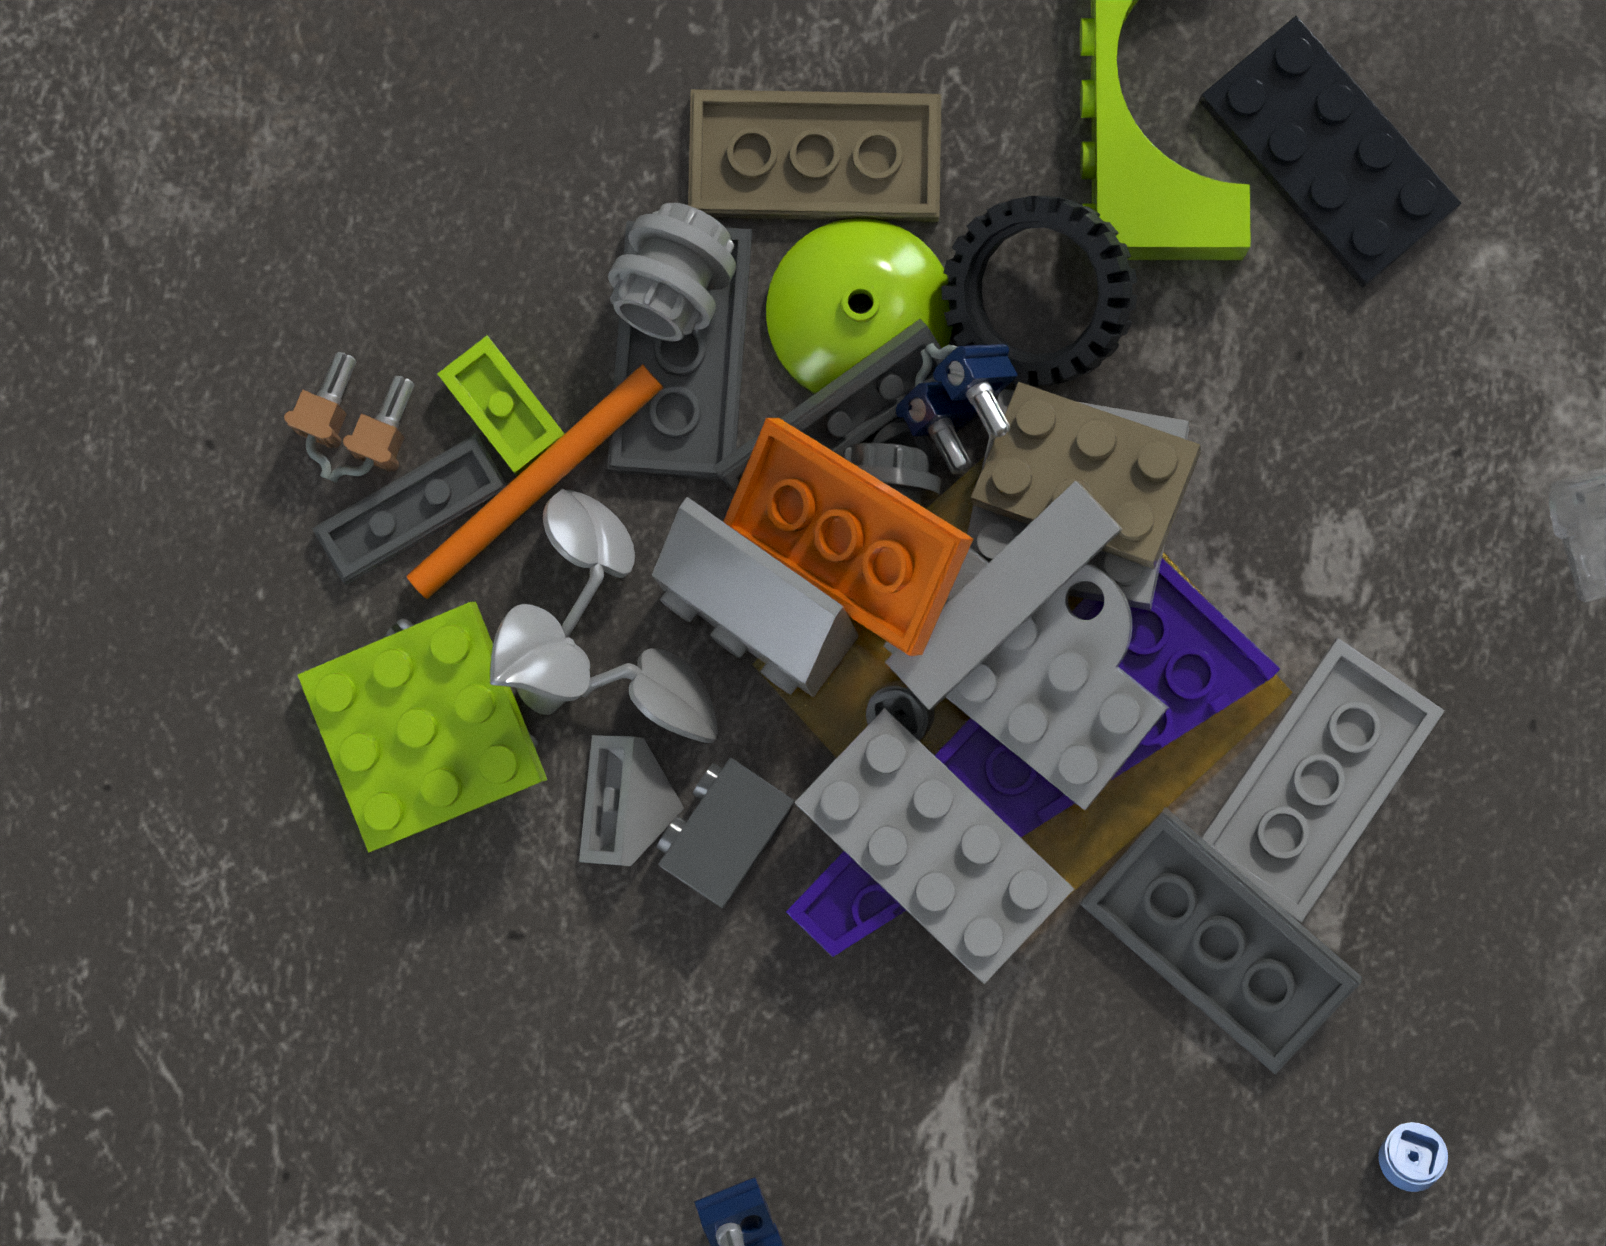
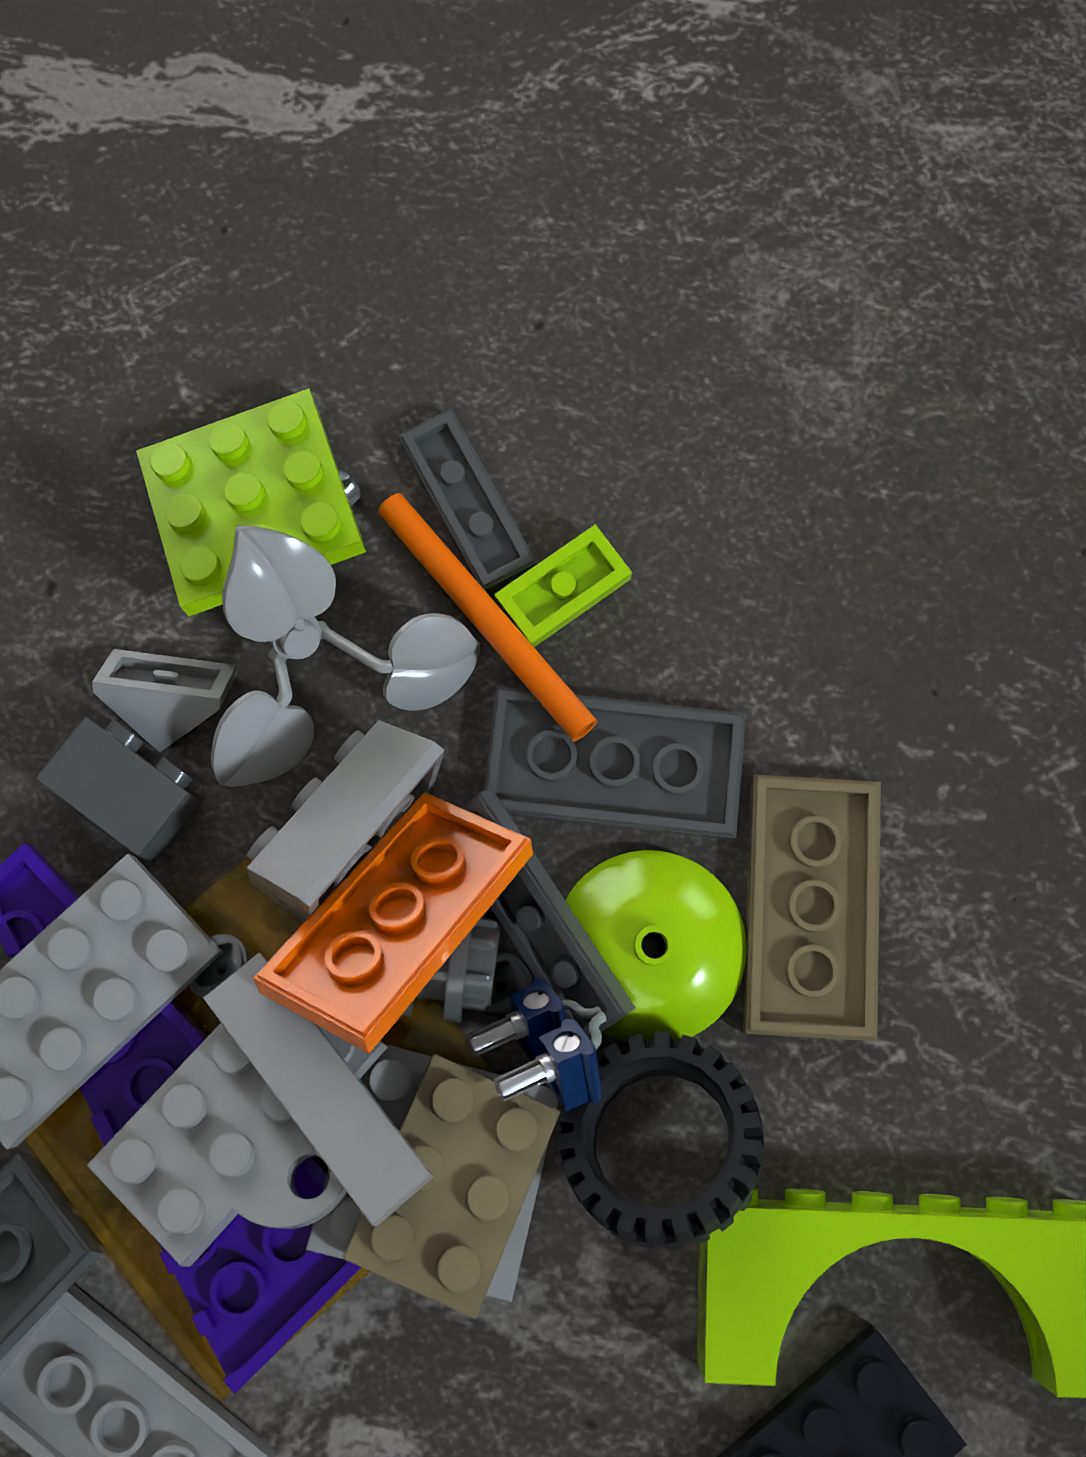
camera: 85 degrees right, 5 degrees down
piece [284,352,415,483] -> none
light grey piece [608,203,737,341] -> none

